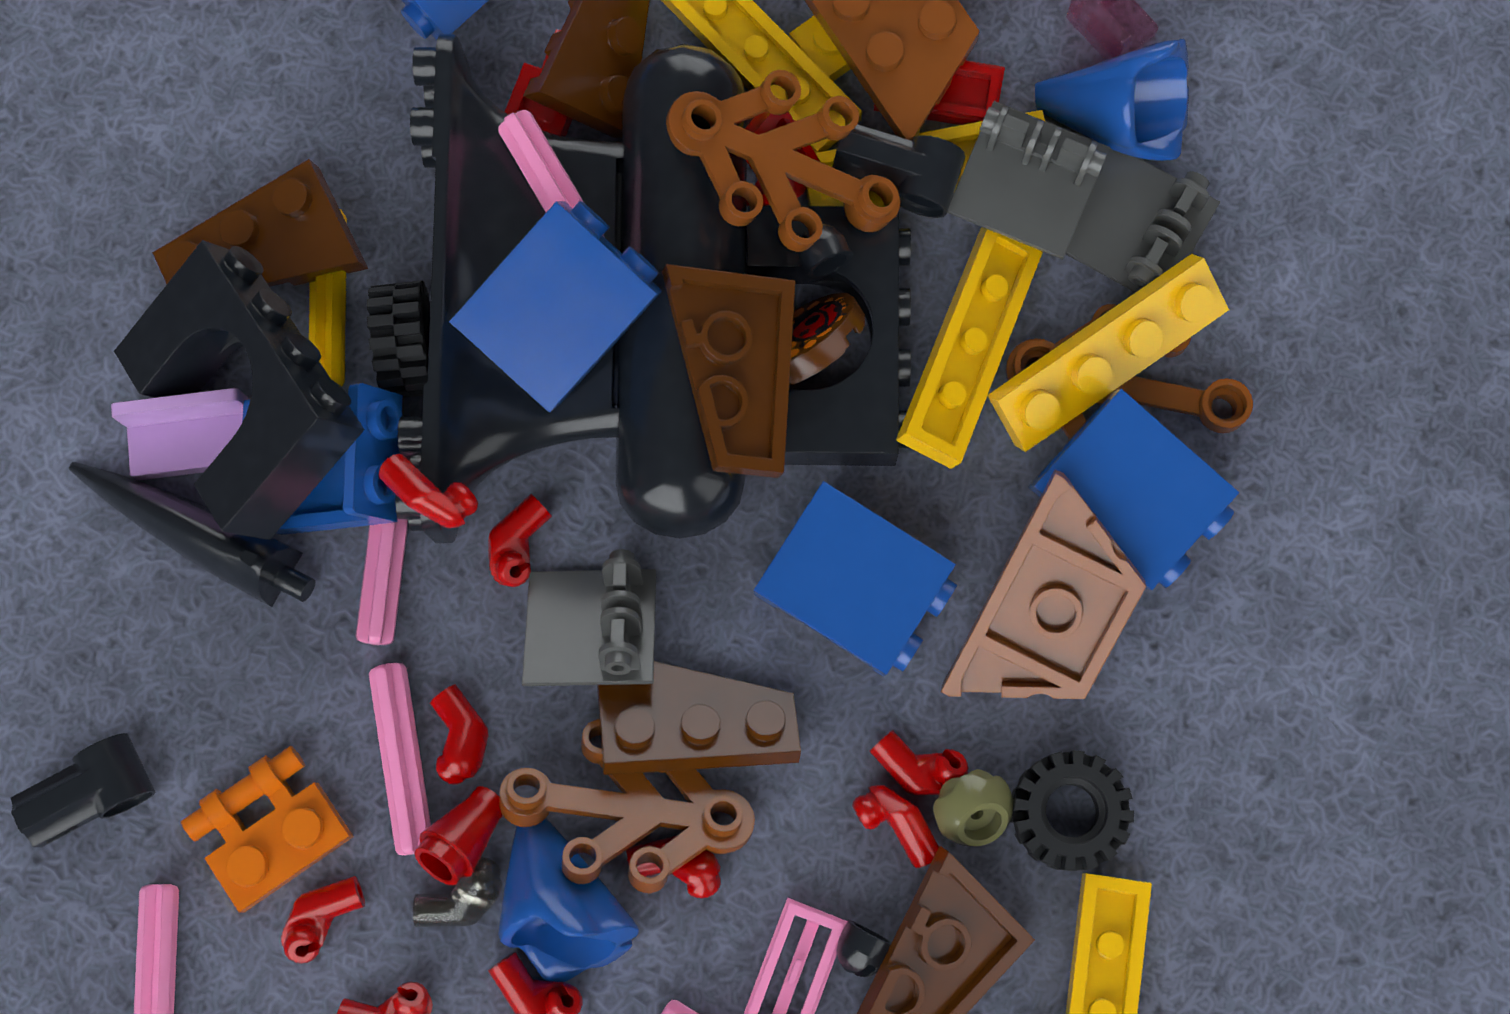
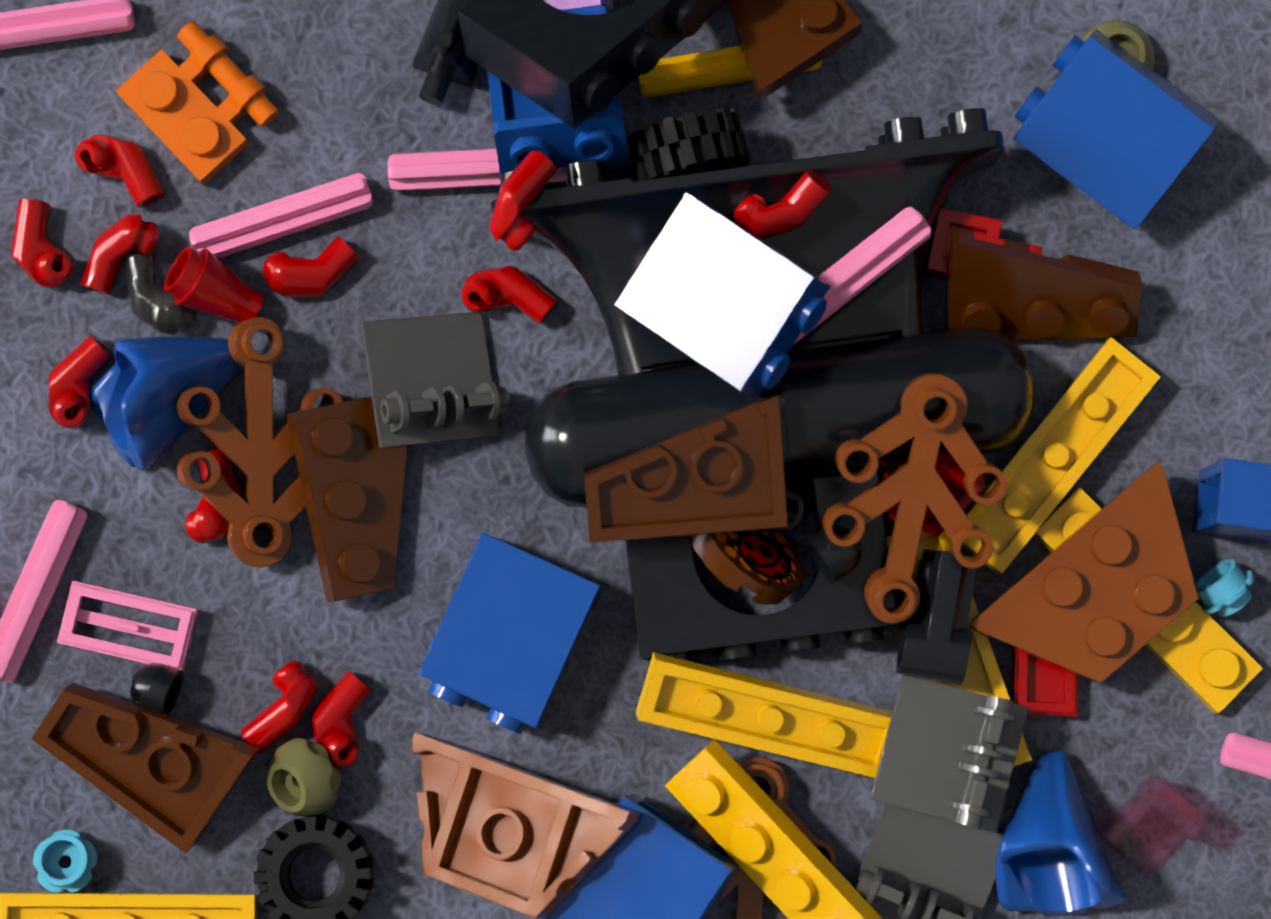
camera: 75 degrees right, 5 degrees up
none -> red arm [80,214,160,295]
none -> red arm [734,169,832,240]

